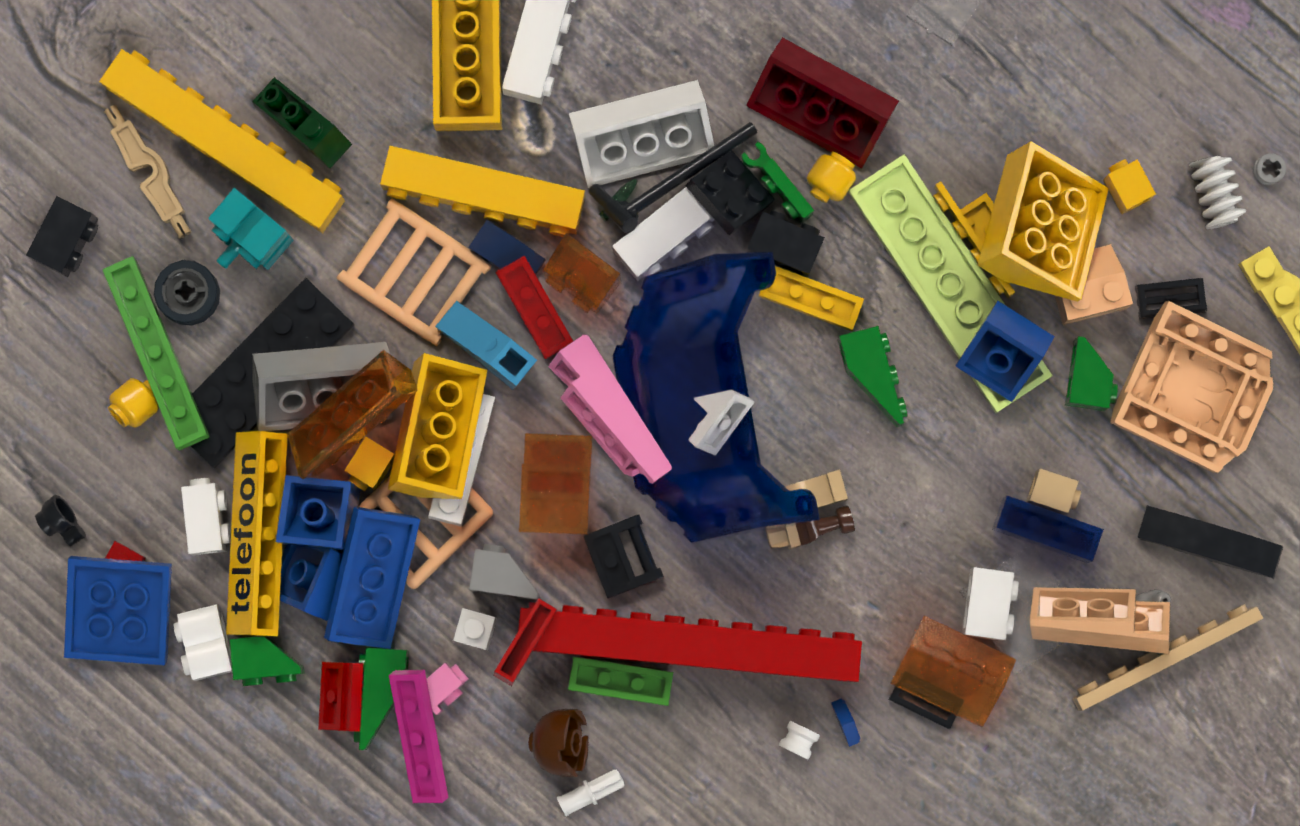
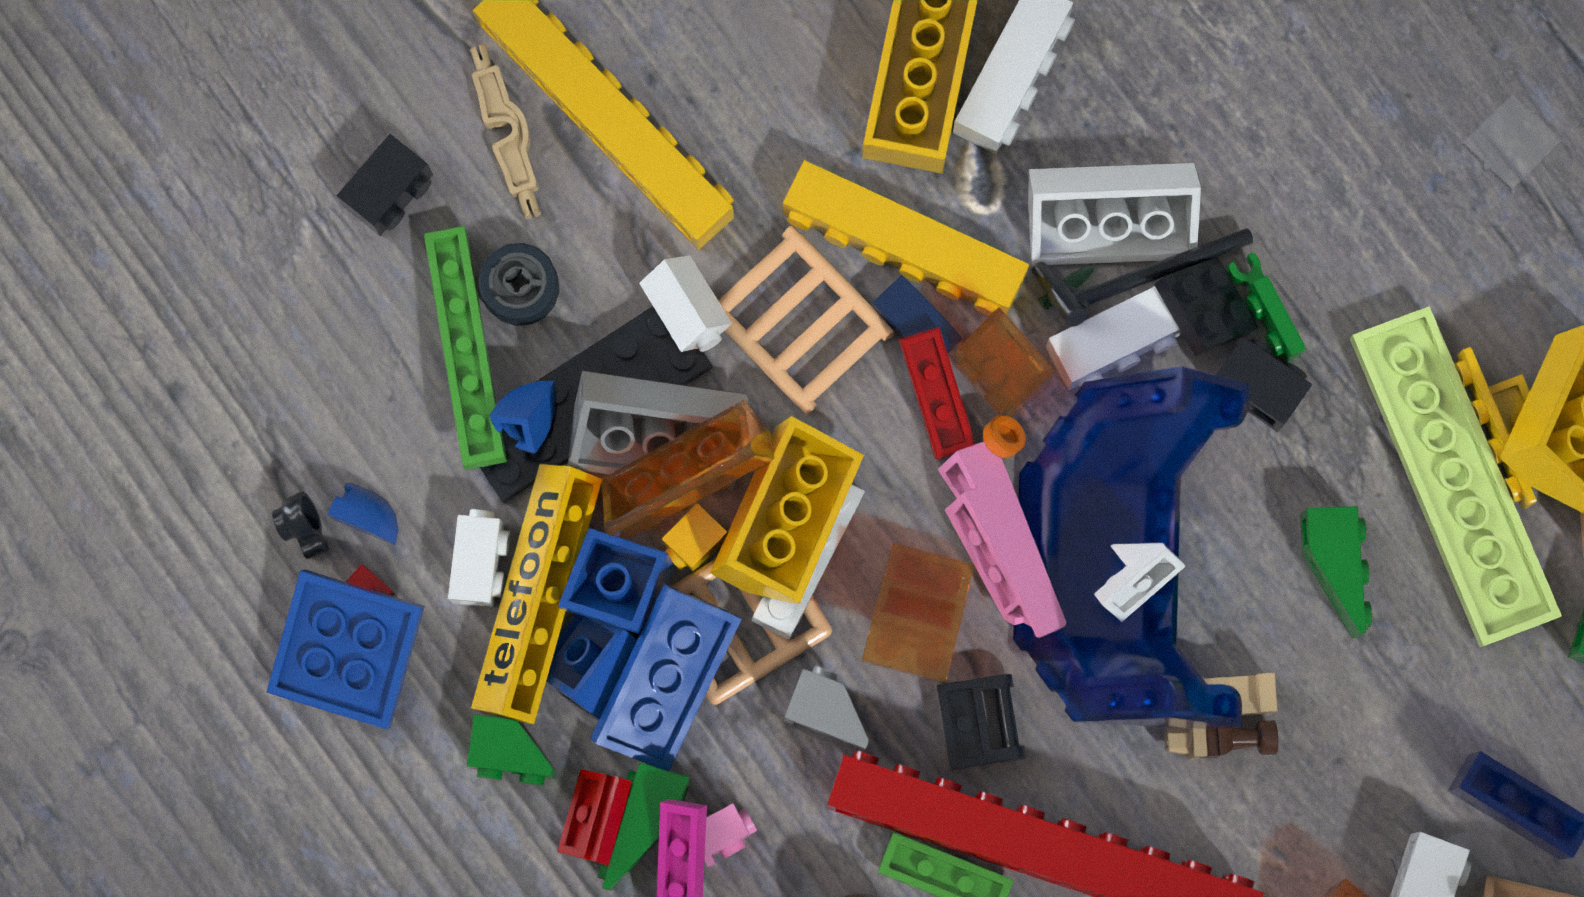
camera: 15 degrees right, 5 degrees down
yellow head [108,378,159,428] -> none
white brick [173,604,232,681] -> none
teal brick [208,188,294,270] -> none
dark green slope [252,77,352,169] -> none
dark azure slope [435,301,537,390] -> none
white brick [453,608,497,650] -> none
red piece [493,598,557,687] -> none
dark red slope [746,37,899,169] -> none
yellow plate [758,264,864,331] -> none
yellow head [807,152,856,203] -> none
blue slope [955,301,1055,402] -> none
tan brick [1026,469,1081,515] -> none
none -> blue brick [327,482,399,545]
none -> blue brick [489,381,556,453]
none -> white brick [639,255,732,352]
none -> orange tile [983,415,1026,459]

